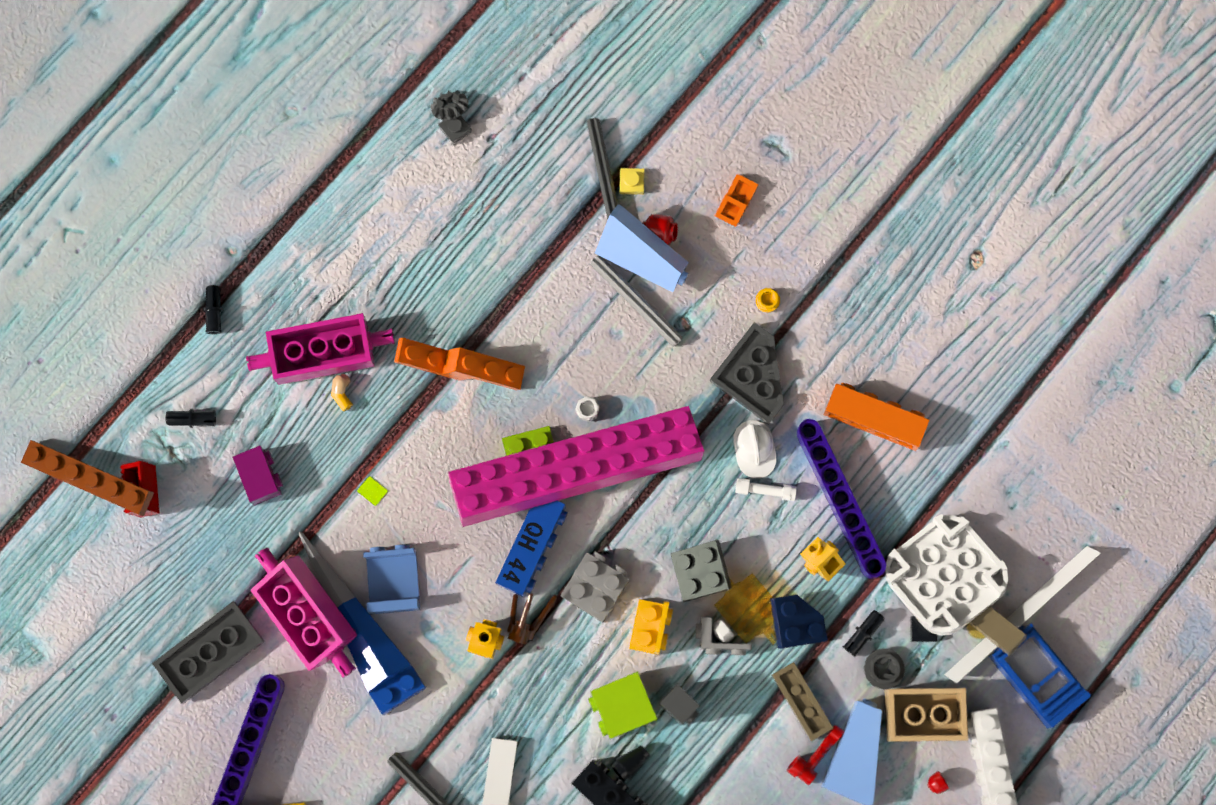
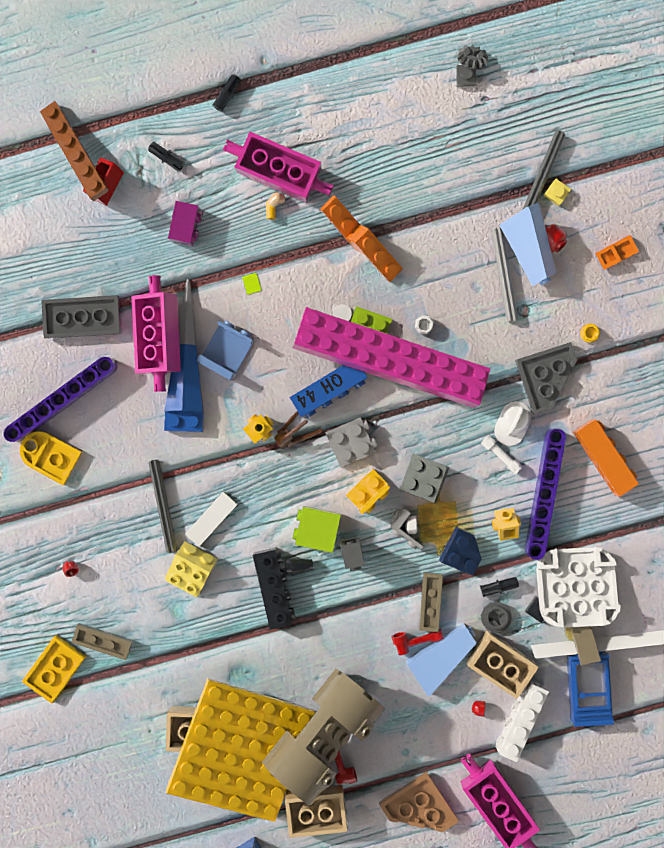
camera: 30 degrees right, 10 degrees up
none -> white tile [333,304,352,321]

